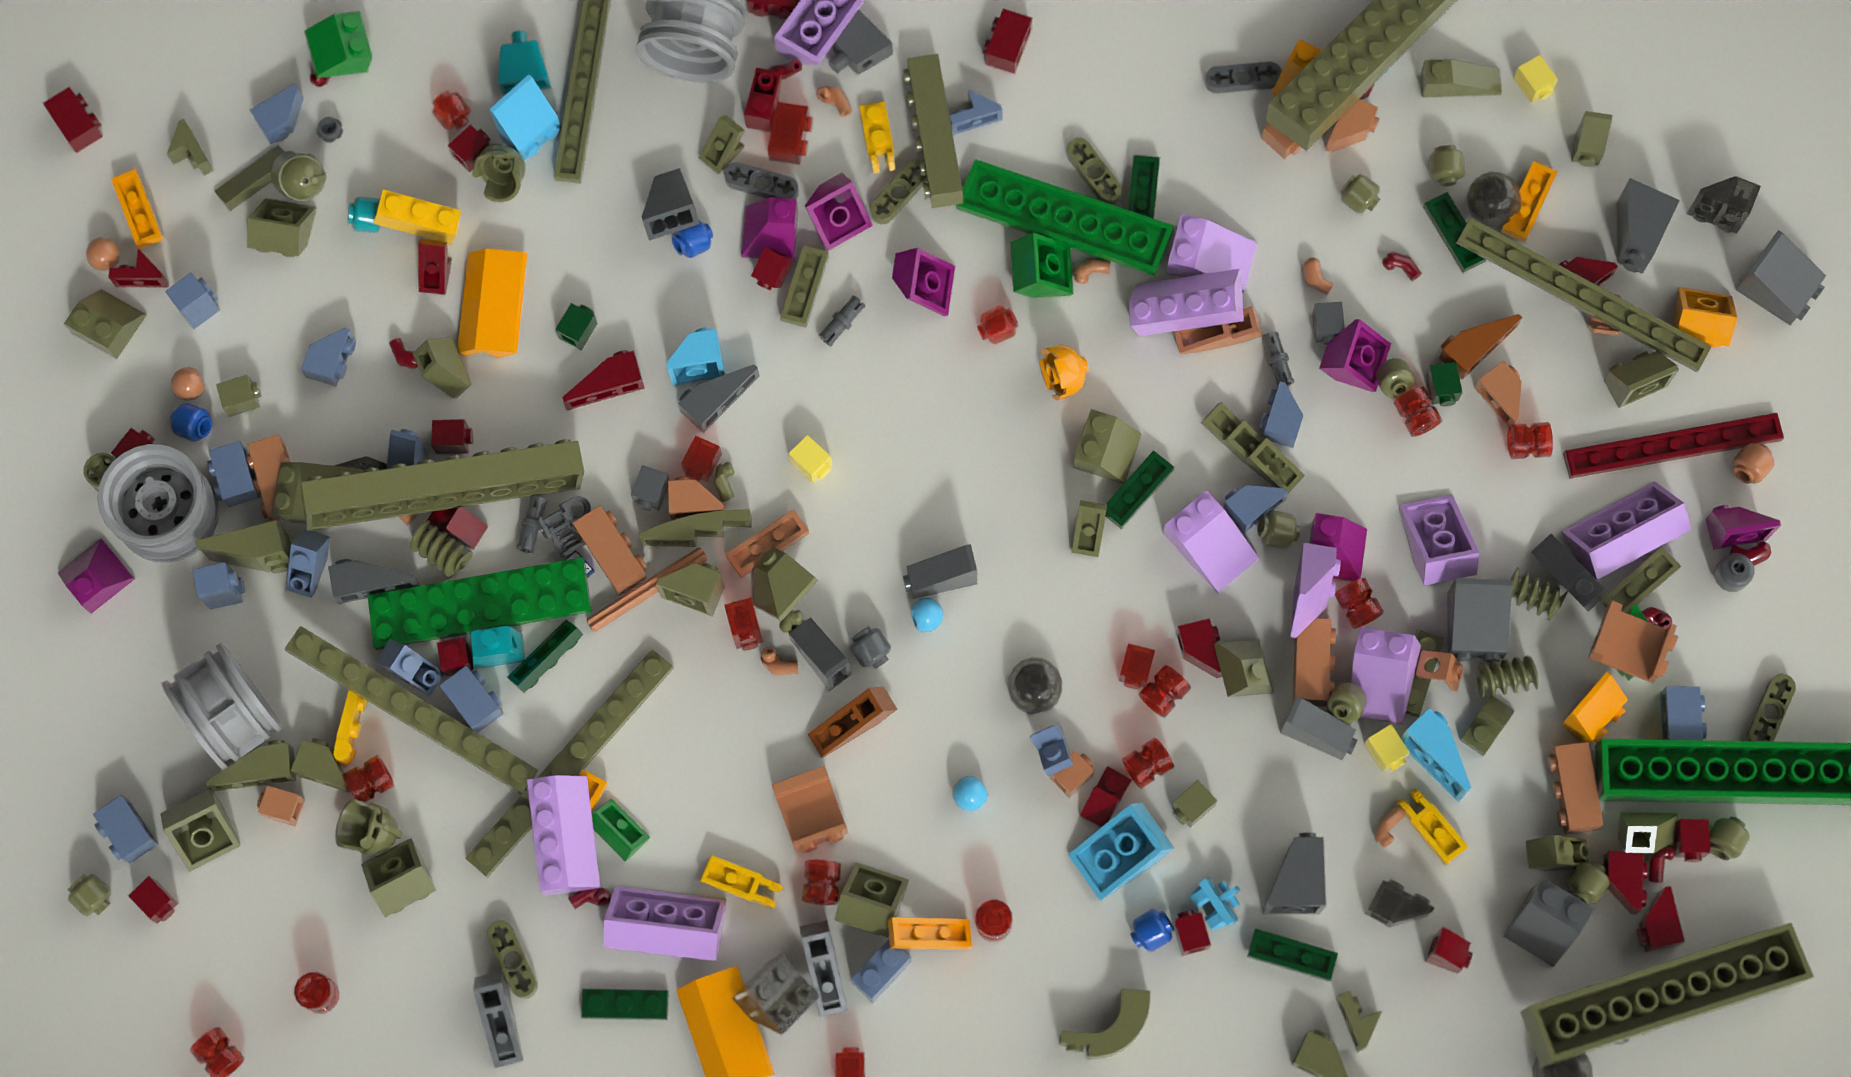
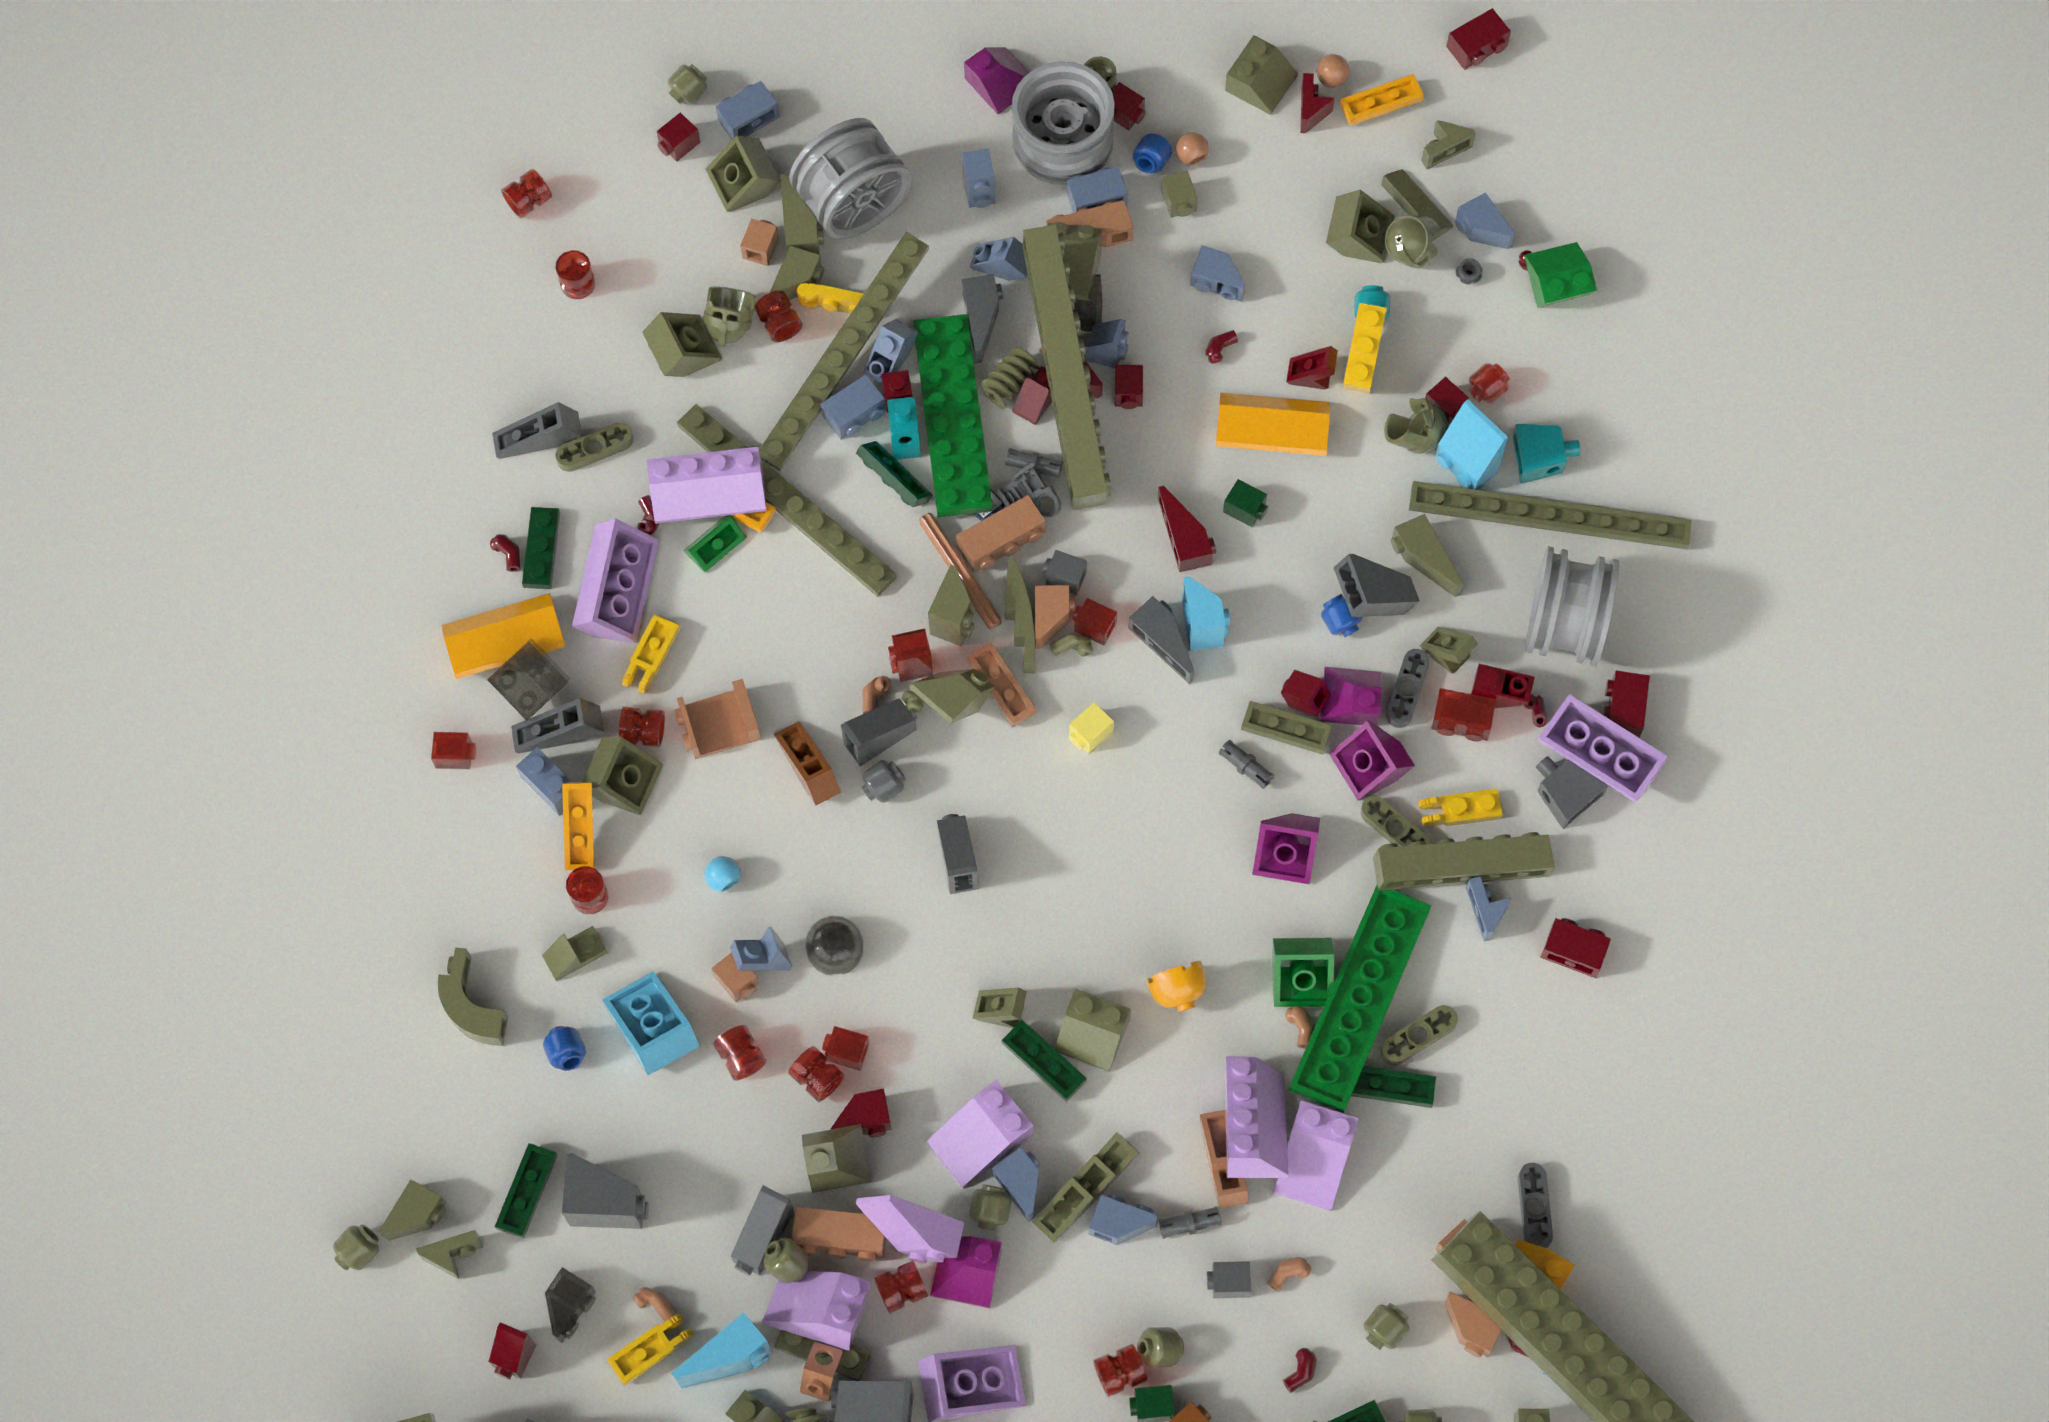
camera: 90 degrees right, 5 degrees down
sand blue brick [165,272,220,329] -> none
olive slope [195,520,291,573] -> none
olive slope [413,338,472,398] -> none
nougat arm [816,86,852,117] -> none
medium azure piece [911,598,944,632] -> none
clear red head [977,305,1019,345] -> none
dark red slope [1080,766,1132,828] -> none
olive brick [1172,780,1217,828] -> none
dark red brick [1172,910,1211,956] -> none
medium azure hips [1190,878,1241,930] -> none
magenta slope [1319,319,1391,392] -> none
light yellow brick [1364,724,1410,772] -> none
none -> dark red arm [490,534,520,572]
none -> olive slope [542,926,608,981]
none -> olive slope [1391,514,1463,597]

